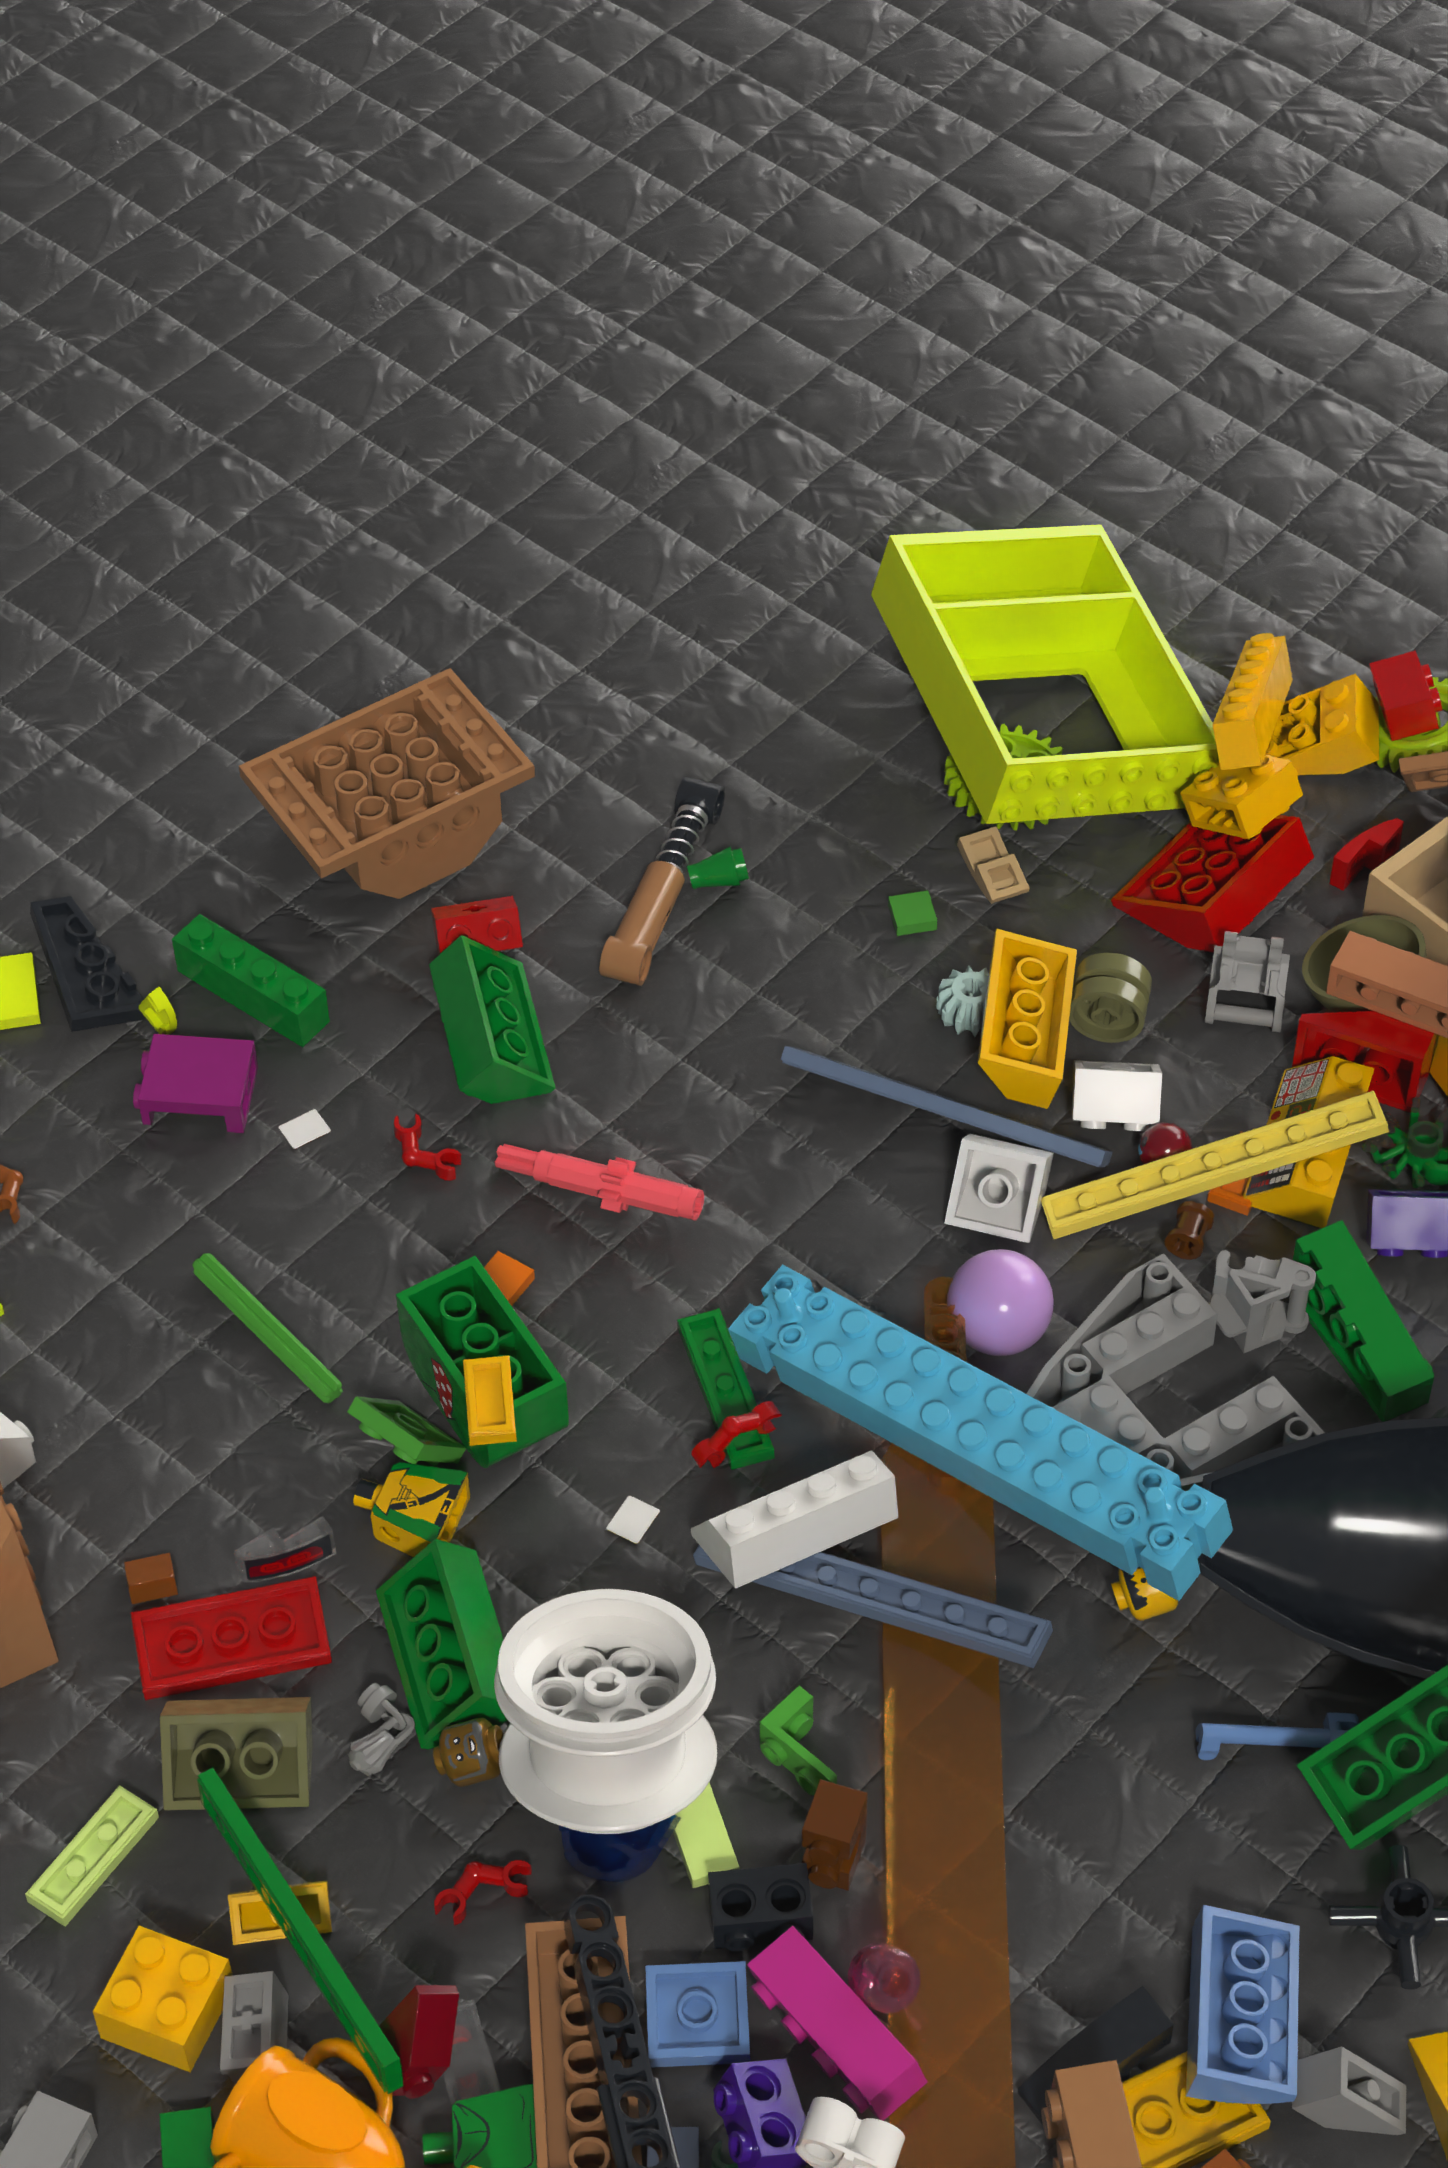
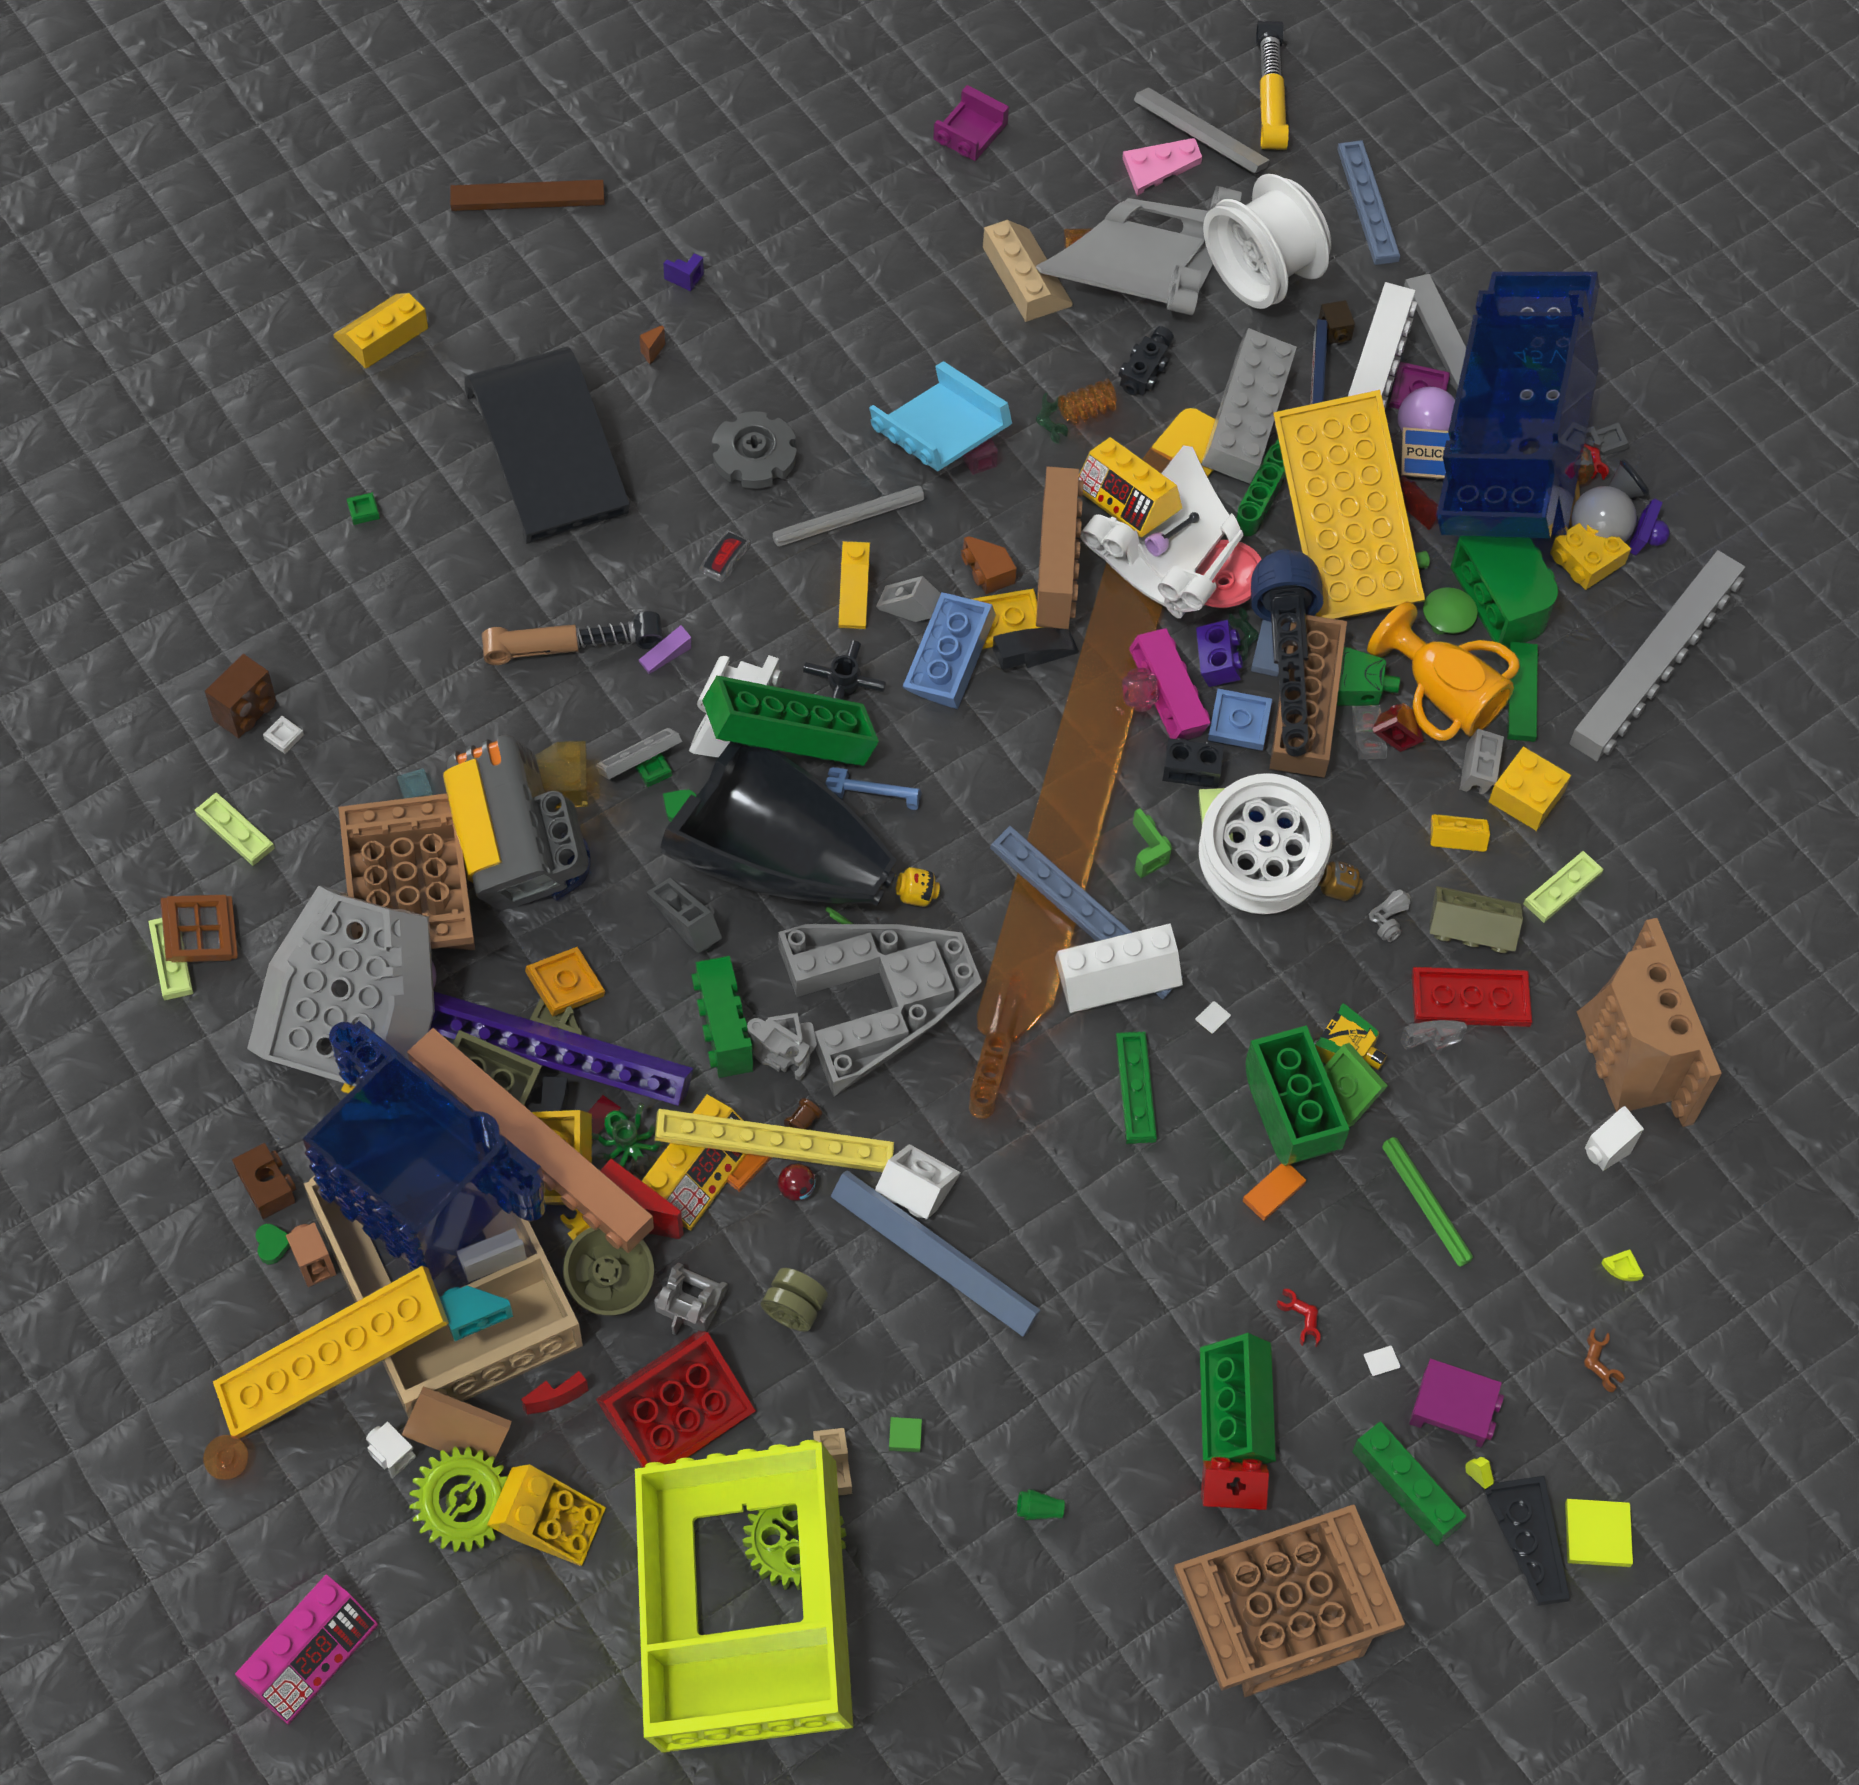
camera: 170 degrees left, 10 degrees up
dark orange slope [124,1552,178,1604] -> none
green tile [197,1768,404,2094] -> none
green slope [376,1539,507,1750] -> none
red arm [434,1860,532,1926] -> none
yellow tile [463,1356,517,1446] -> none
coral piece [495,1144,704,1221] -> none
medium nougat piece [599,777,725,986] -> none
red arm [691,1401,782,1468] -> none
medium azure brick [728,1264,1233,1601] -> none
reddish brown brick [802,1779,868,1891] -> none
light aqua gear [936,965,989,1037] -> none
lavender piece [947,1249,1054,1356] -> none
yellow slope [978,929,1077,1109] -> none
white slope [1072,1060,1162,1131] -> none
yellow brick [1180,755,1303,839] -> none
yellow brick [1213,633,1293,770] -> none
red brick [1369,650,1443,741] -> none

